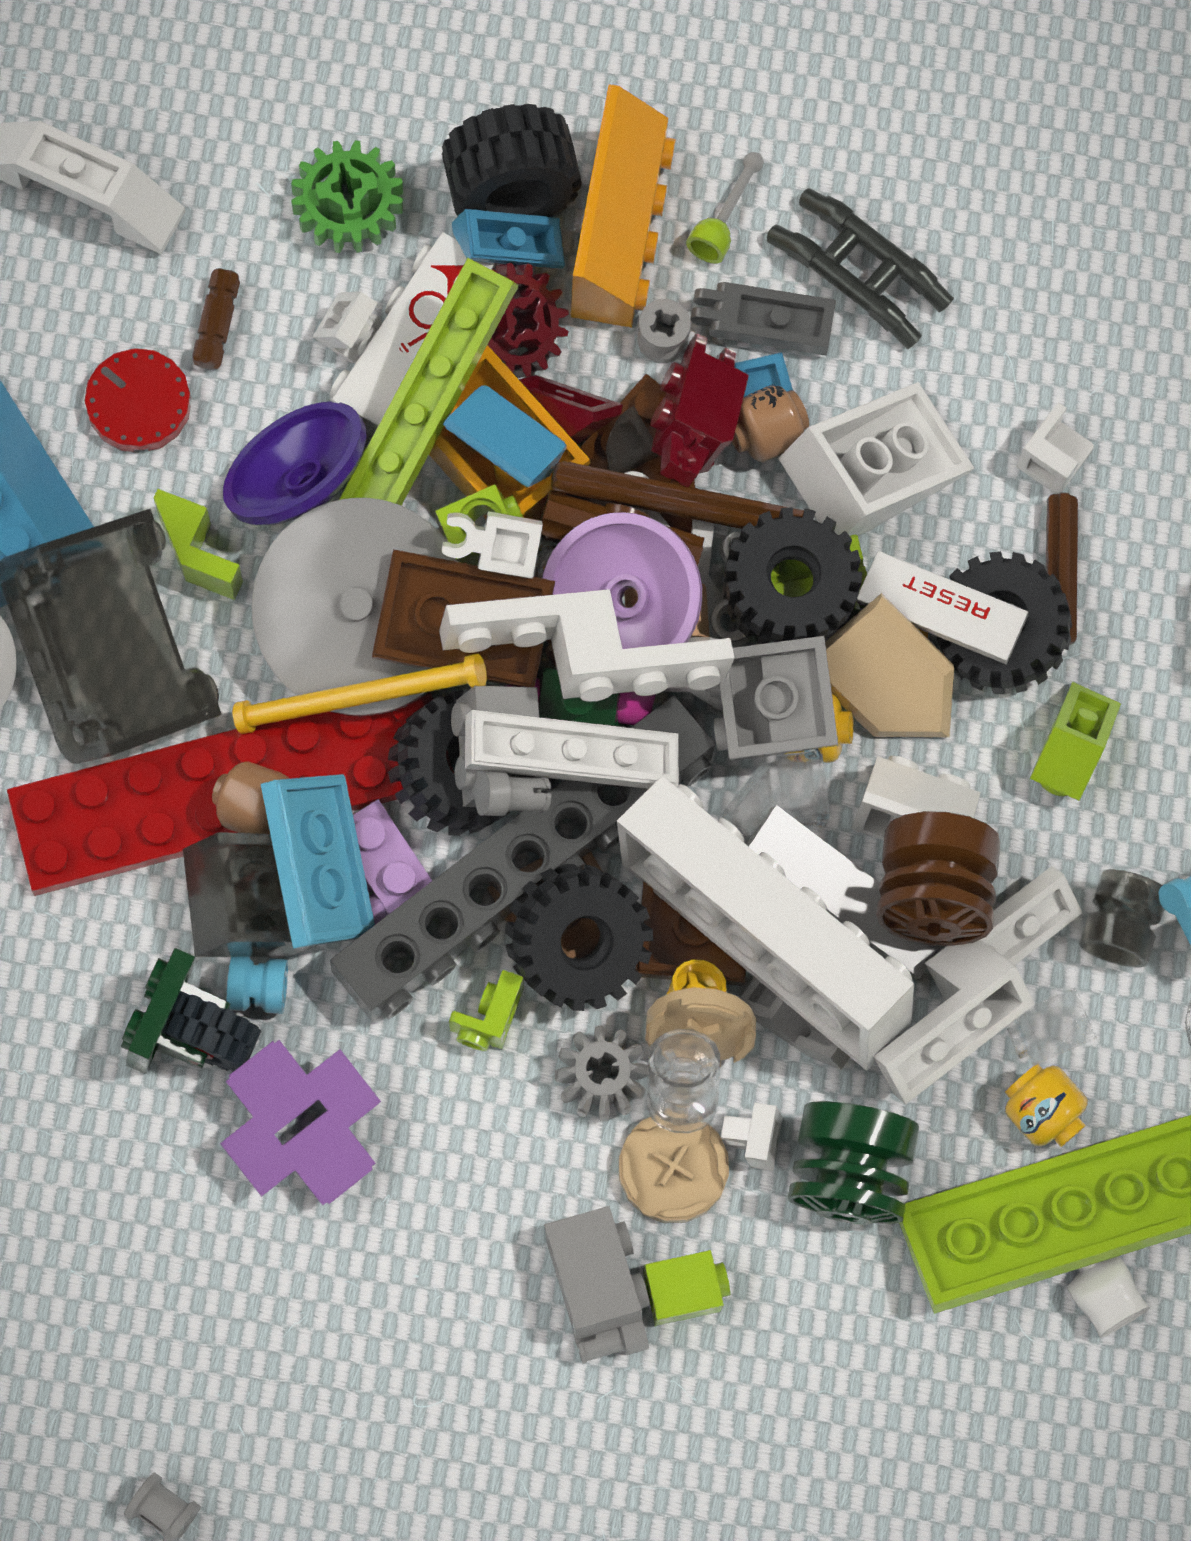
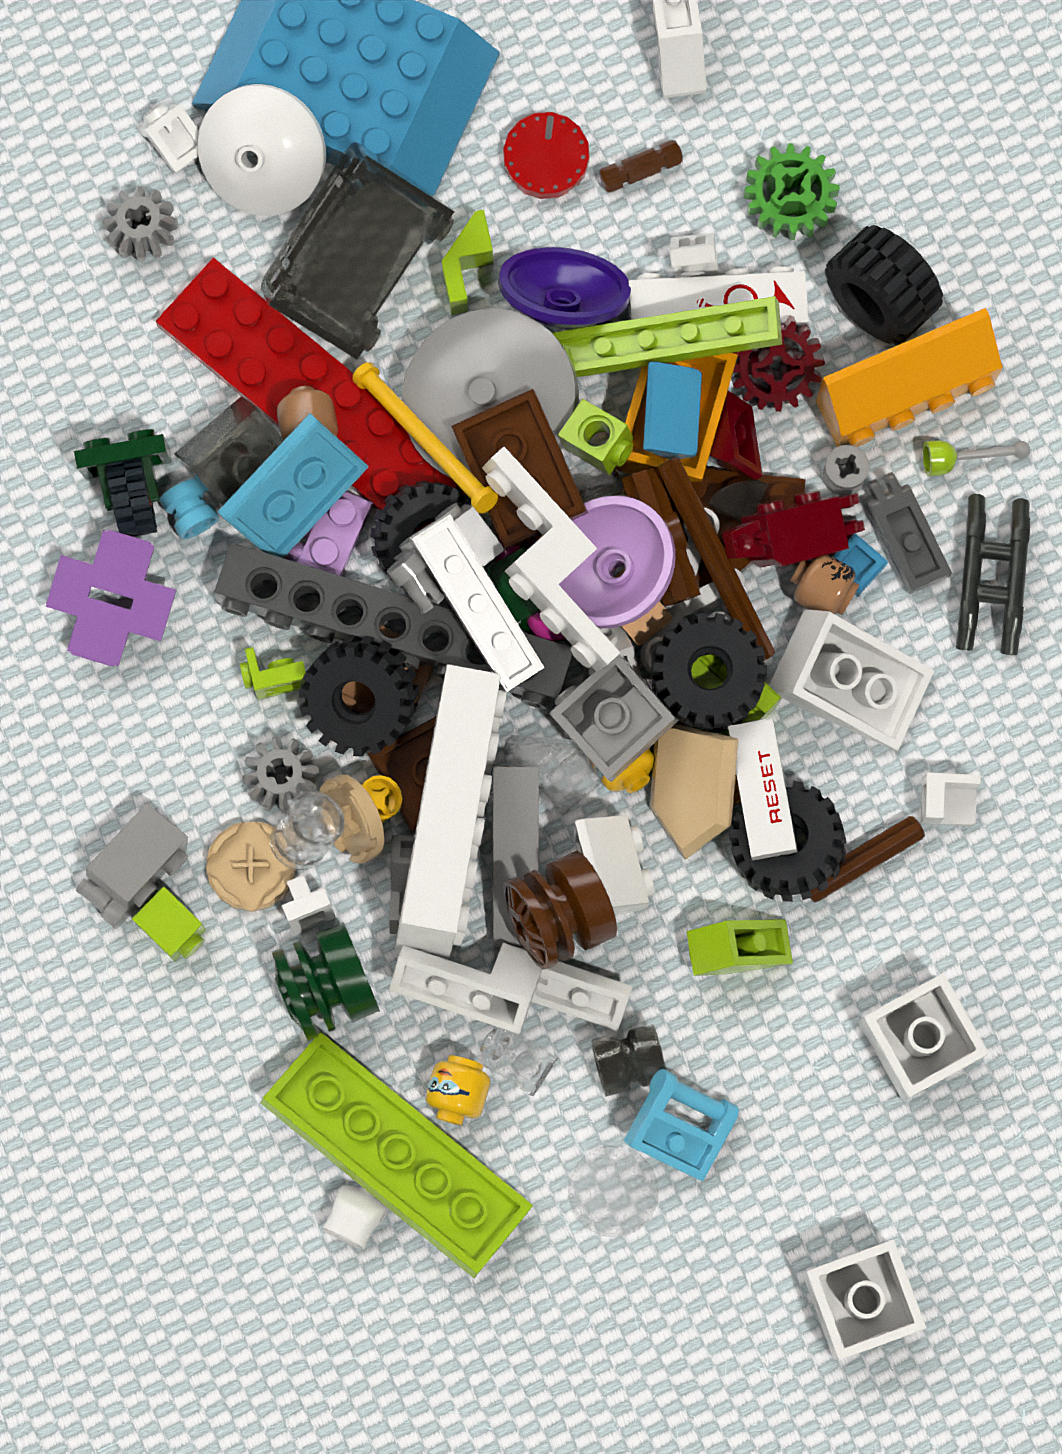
camera: 60 degrees right, 5 degrees up
white plate [442,511,543,579] -> none
dark azure slope [452,209,565,269] -> none

